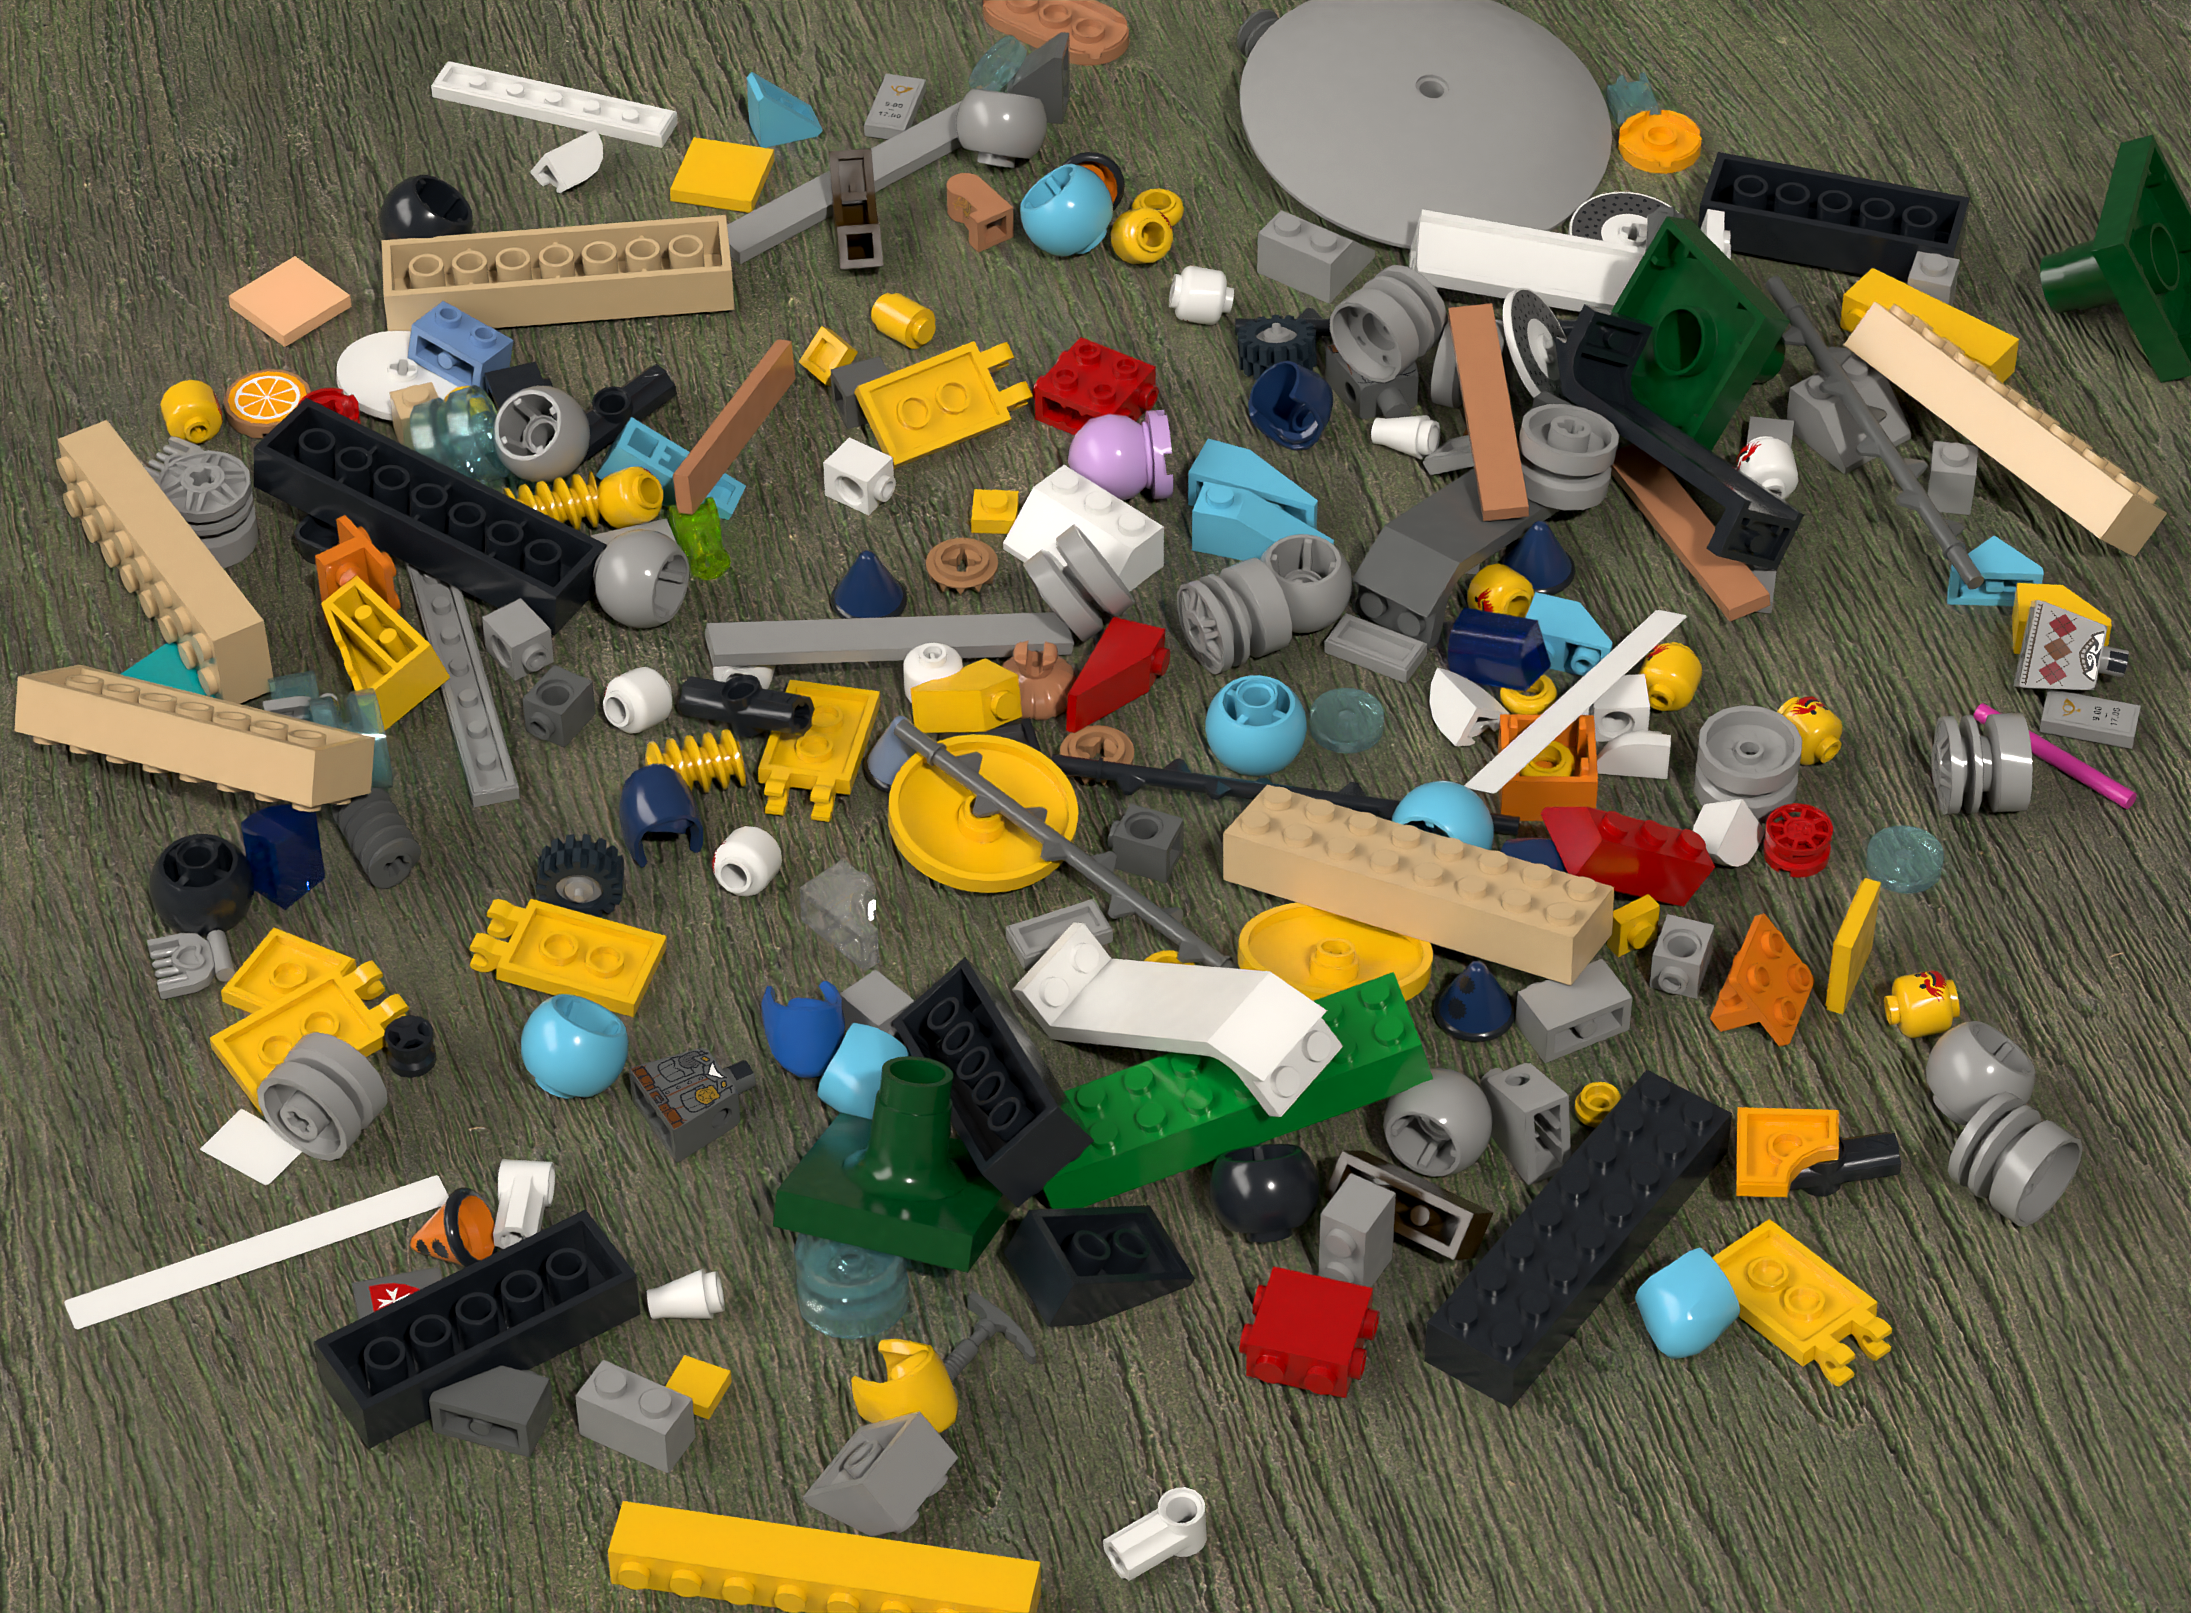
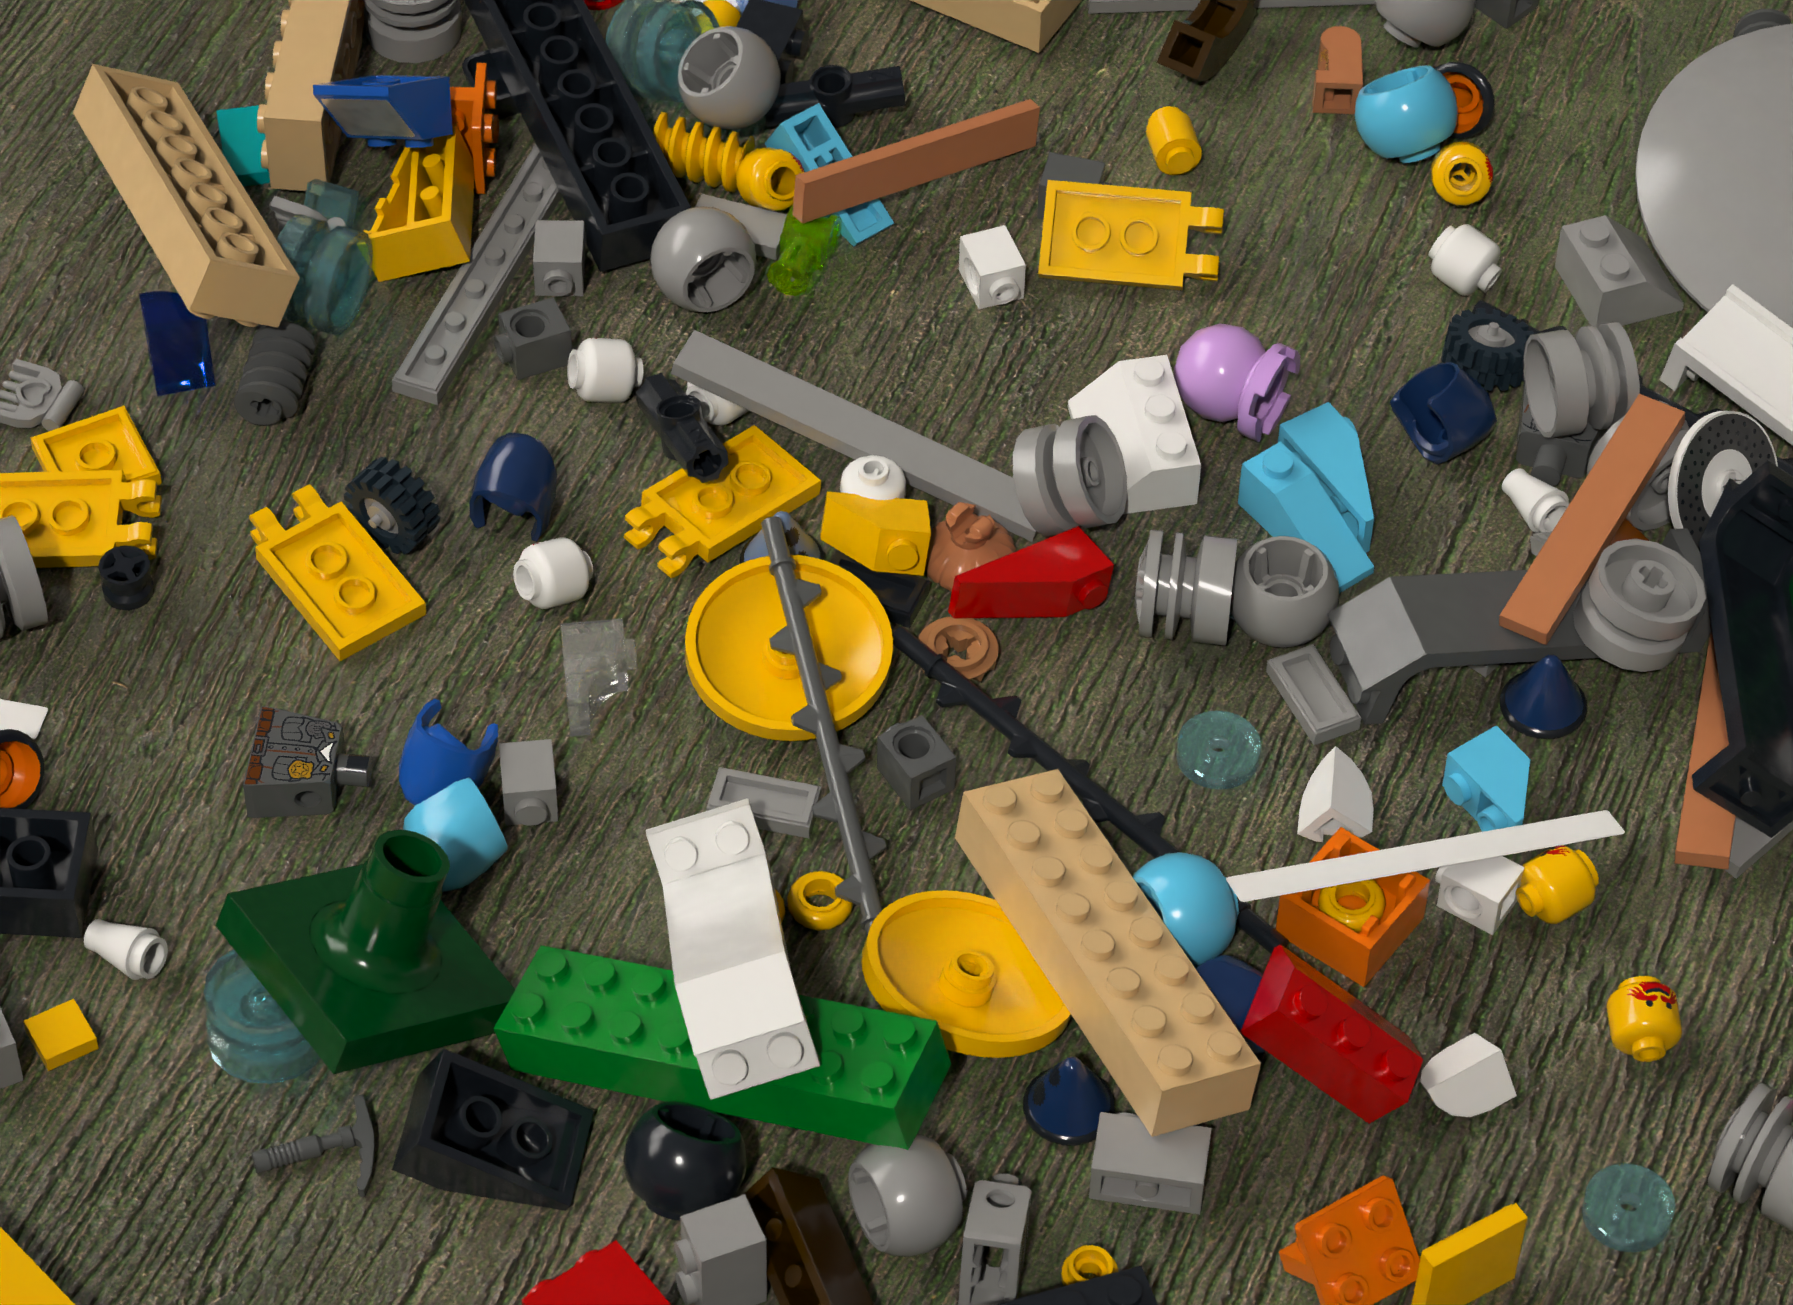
camera: 35 degrees right, 5 degrees up
black wheel [150,834,255,938] -> none
white piece [493,1159,555,1249] -> none
medium azure wheel [521,994,629,1099] -> none
yellow piece [645,729,746,793] -> none
yellow plate [799,326,858,387] -> none
light grey slope [802,1411,958,1537] -> none
dark blue hat [830,550,908,619] -> none
yellow piece [851,1339,959,1434] -> none
black brick [892,957,1094,1208] -> none
medium nougat gear [926,538,998,596] -> none
yellow plate [971,489,1019,534] -> none
red brick [1032,337,1159,435] -> none
yellow piece [1131,188,1184,227] -> none
medium azure wheel [1205,675,1307,776] -> none
clear blue brick [1448,608,1551,692] -> none
yellow head [1467,563,1535,630] -> none
yellow piece [1500,670,1557,715] -> none
white brick [1597,730,1671,779] -> none
yellow plate [1607,894,1660,957] -> none
light grey brick [1649,914,1714,999] -> none
light grey wheel [1694,705,1802,824] -> none
red wheel [1764,803,1833,878] -> none
none -> blue slope [313,75,453,148]

